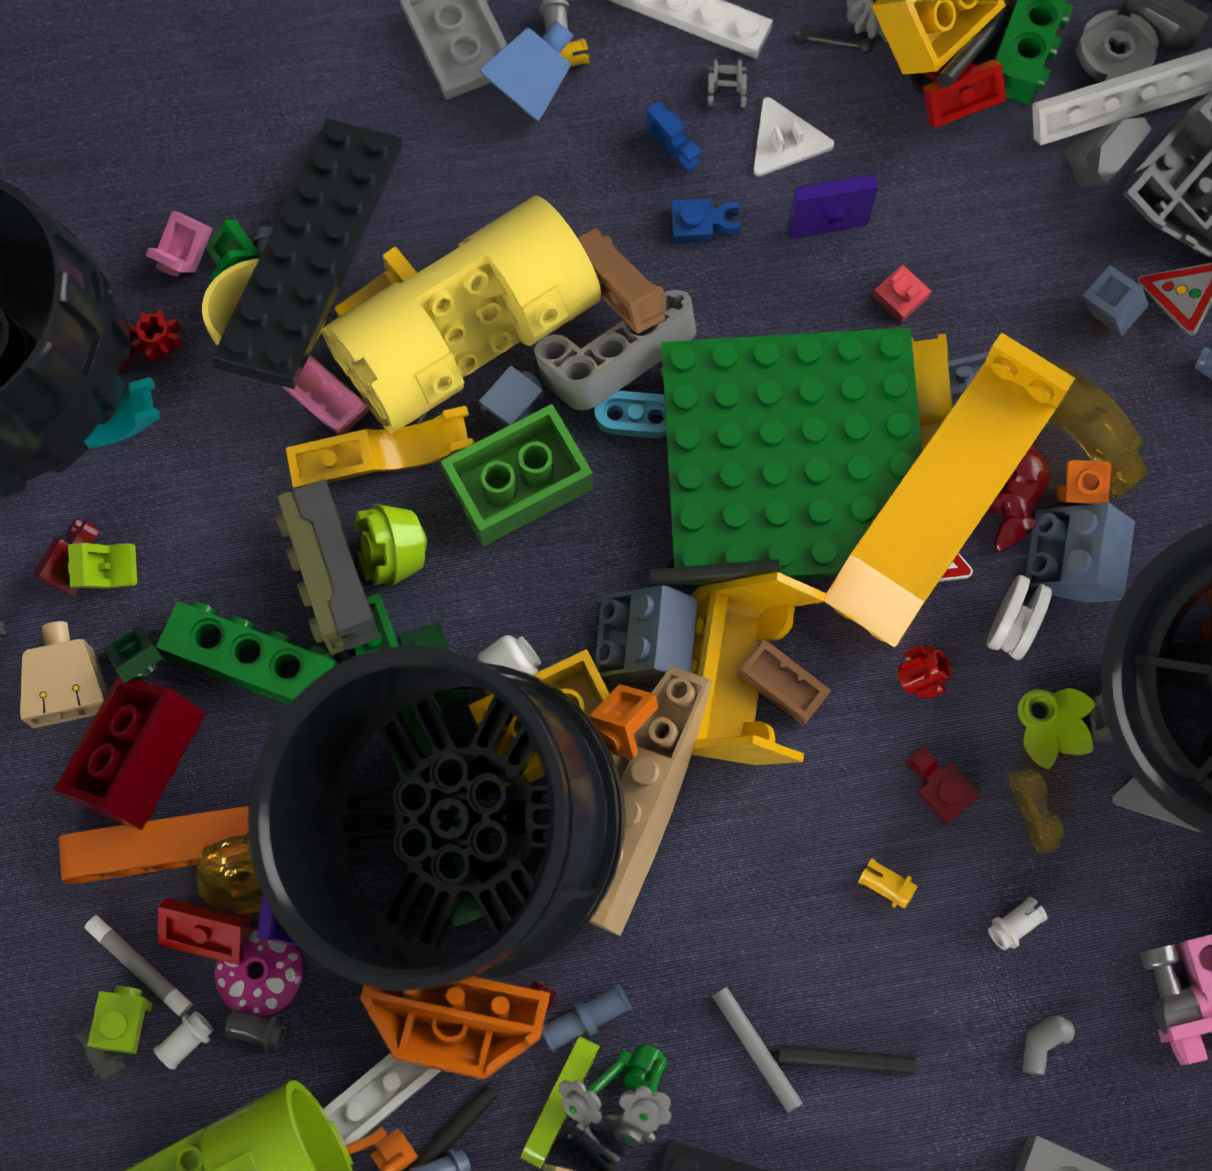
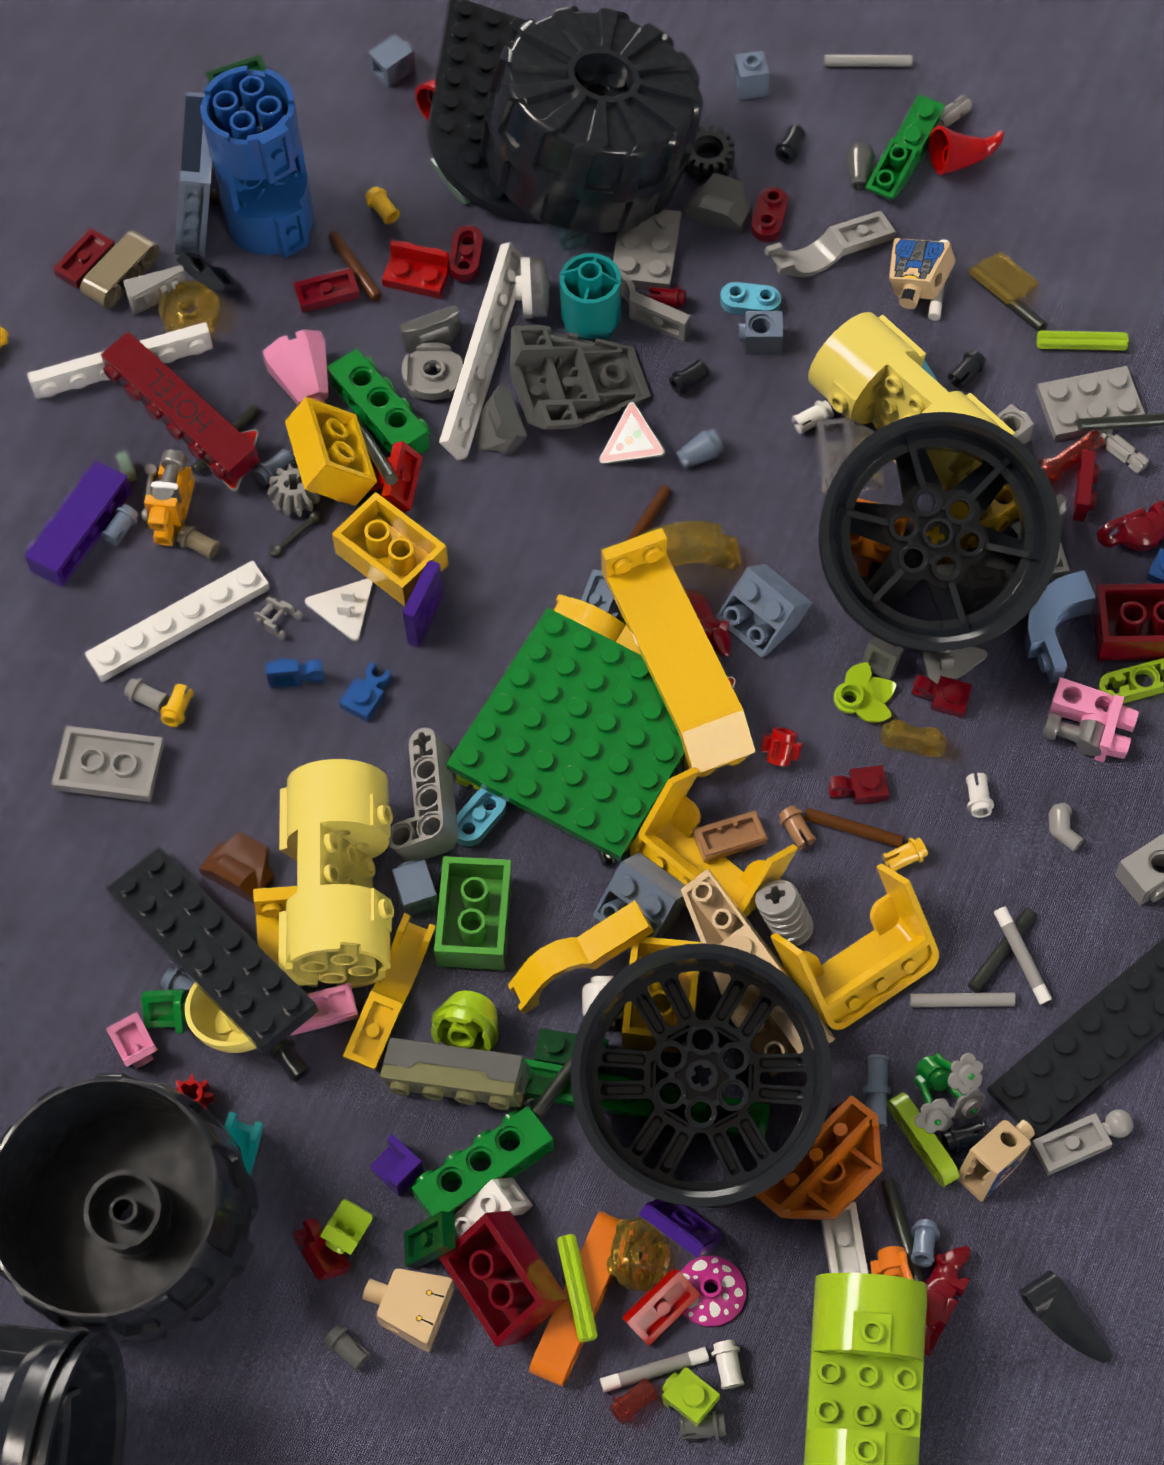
camera: 55 degrees left, 10 degrees down
dark grey pin [225,1009,287,1053] -> none
medium blue torso [480,20,574,122] -> none
medium nougat container [578,228,666,334] -> none
orange bracket [589,684,659,760] -> none
pearl dark grey bar [650,559,781,587] -> none
coral tile [872,265,932,323] -> none
white head [987,575,1052,660] -> none
orange bracket [1055,460,1111,504] -> none
sand blue brick [1083,265,1149,336] -> none
none -> reddish brown slope [199,831,275,904]
none -> black pin [270,1037,310,1083]
none -> yellow brick [332,492,449,607]
none -> dark purple panel [370,1134,424,1196]
none -> white bracket [454,1178,533,1241]
none -> yellow piece [508,900,654,1014]
none -> lime axle [557,1234,598,1342]
none -> clear red pin [609,1378,658,1424]
none -> reddish brown bar [626,485,672,541]
none -> light grey piece [755,880,814,946]
none -> yellow windscreen [771,863,939,1030]
none -> medium nougat pin [778,805,816,850]
none -> reddish brown bar [804,807,904,848]
none -> dark red plate [911,675,972,718]
none -> light grey bar [994,906,1052,1005]

